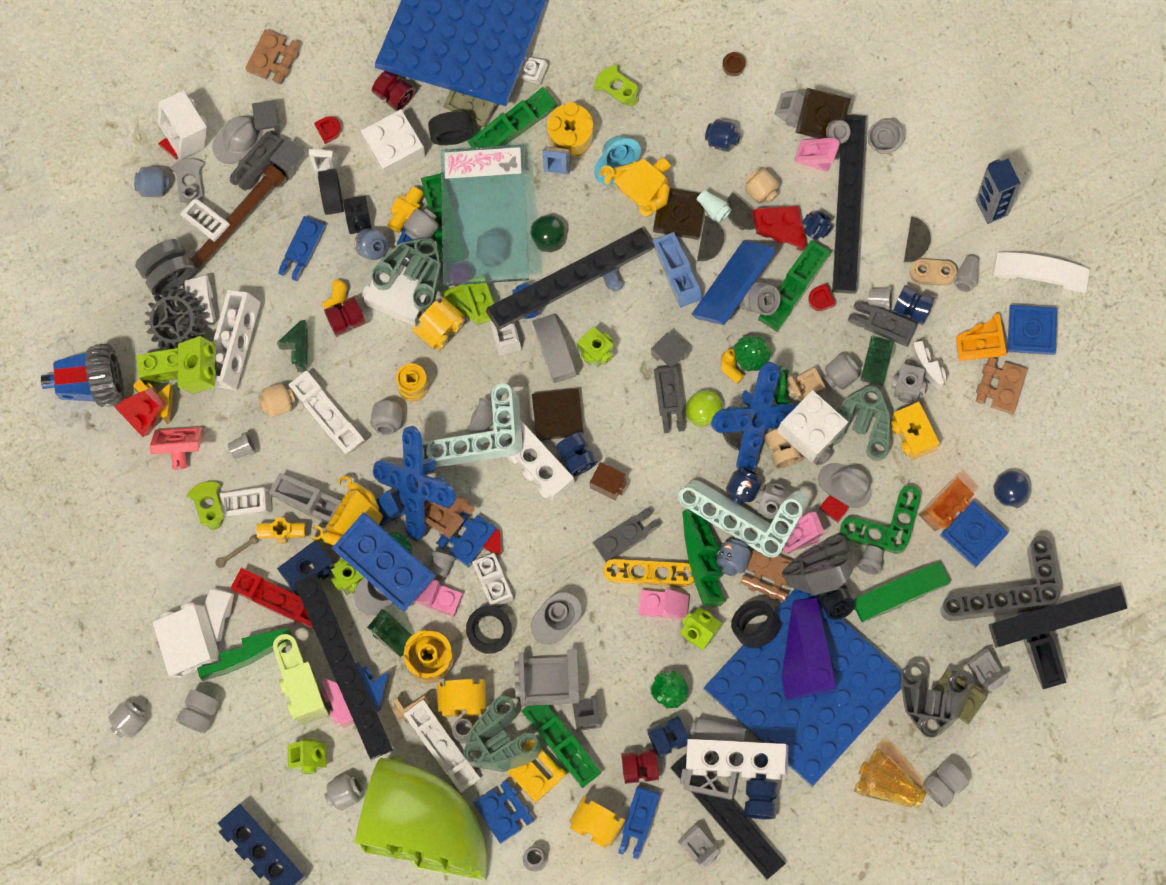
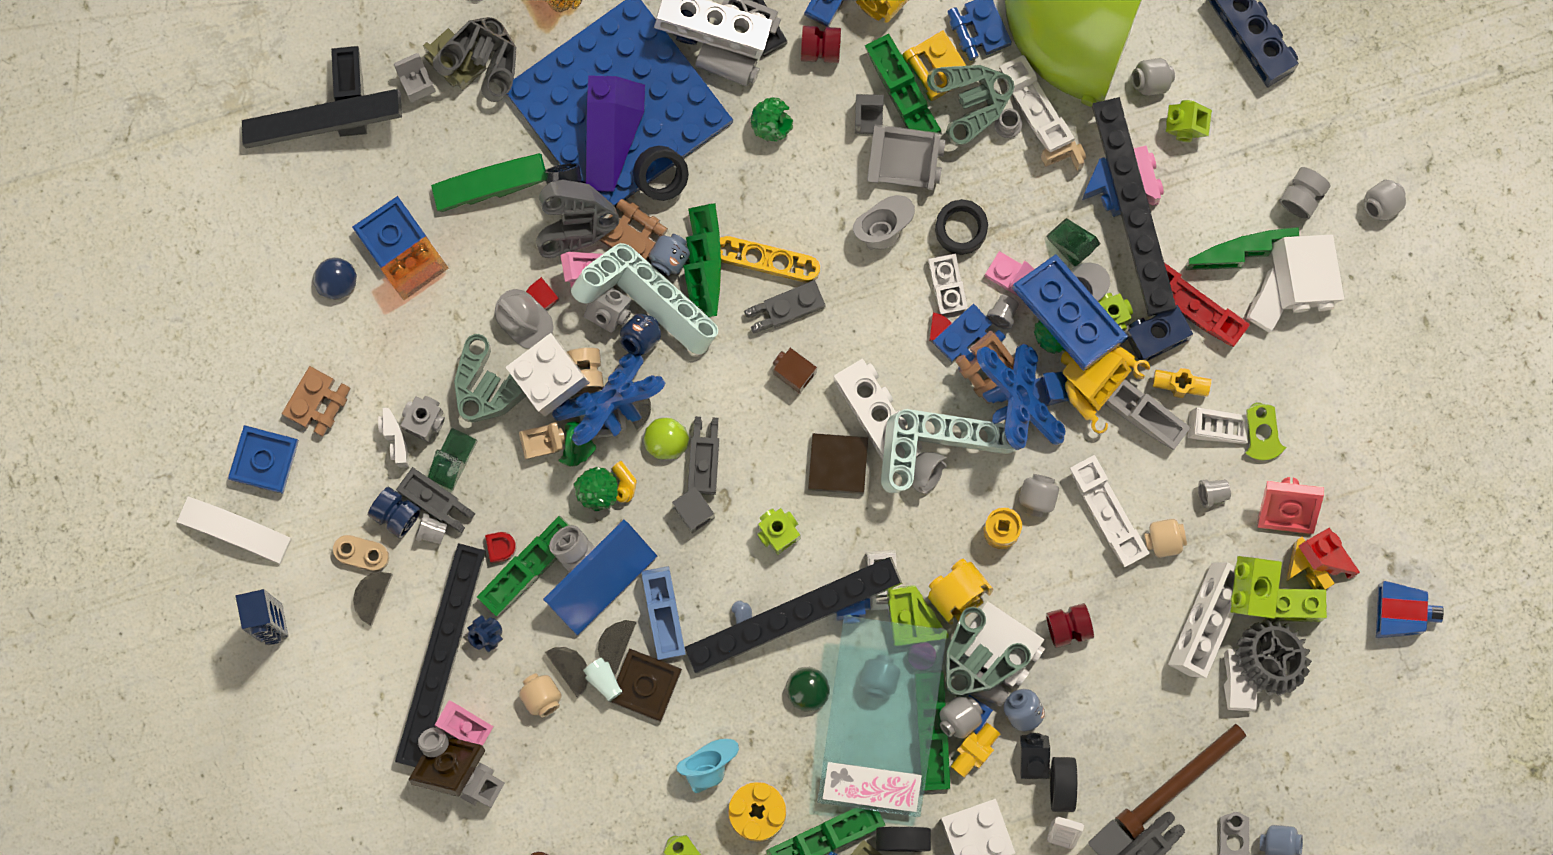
camera: 170 degrees left, 5 degrees up
dark grey gear [85,343,124,407] -> none
dark grey wheel [135,239,196,296] -> none
white slope [180,198,230,242] -> none
dark tan hinge [215,535,259,568] -> none
yellowish green brick [273,634,329,725] -> none
clear green slope [277,320,308,372] -> none
blue hinge [278,216,326,281] -> none
yellow arm [321,279,347,309] -> none
yellow brick [403,630,454,684] -> none
yellow brick [436,679,487,717] -> none
light grey slope [532,314,576,384] -> none
medium blue slope [543,146,571,175] -> none
dark blue wheel [555,432,598,477] -> none
yellow torso [599,157,671,216] -> none
bright pink slope [639,589,689,620] -> none
dark blue wheel [647,715,689,758] -> none
lime brick [679,607,723,651] -> none
dark blue head [705,119,741,152] -> none
red wing [752,206,806,251] -> none
light grey head [824,355,860,390] -> none
green beam [840,486,920,554] -> none
light grey piece [857,546,883,575] -> none
light grey hair [868,119,903,154] -> none
yellow brick [890,402,940,461] -> none
dark grey beam [940,536,1060,621] -> none
light grey cone [954,256,979,292] -> none
light orange wing [956,313,1006,361] -> none

